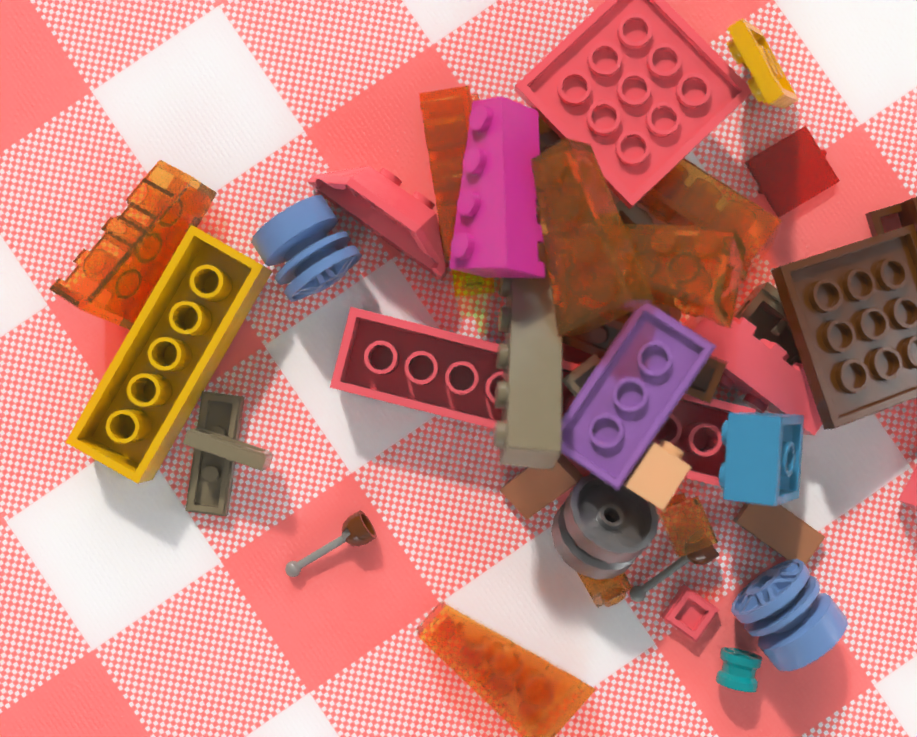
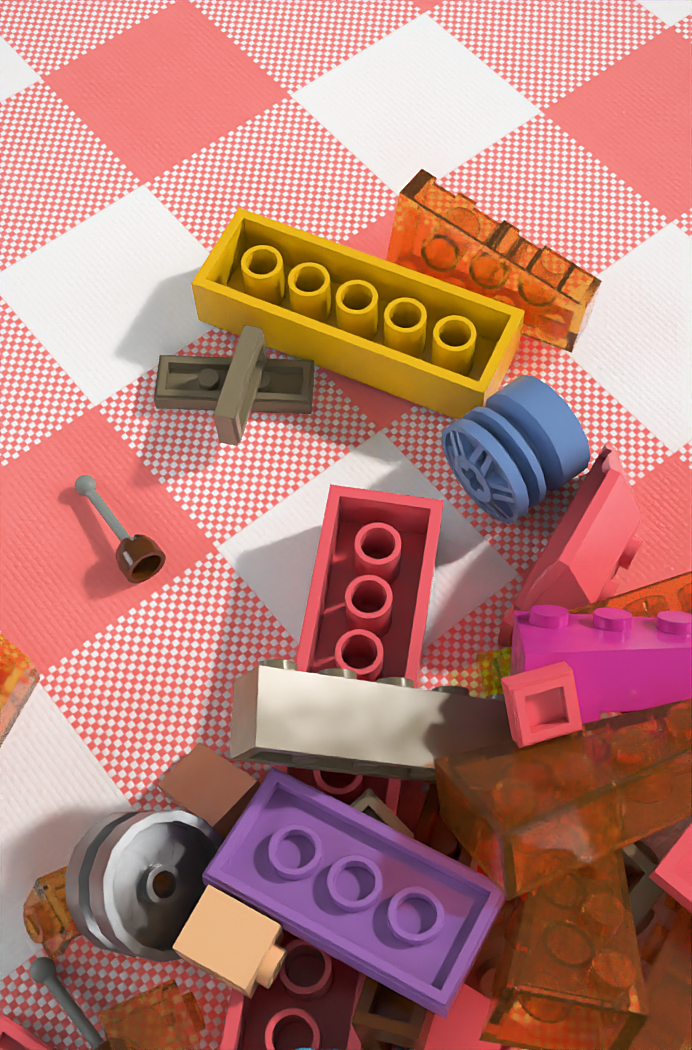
camera: 90 degrees right, 25 degrees down
none -> coral tile [501,661,583,748]

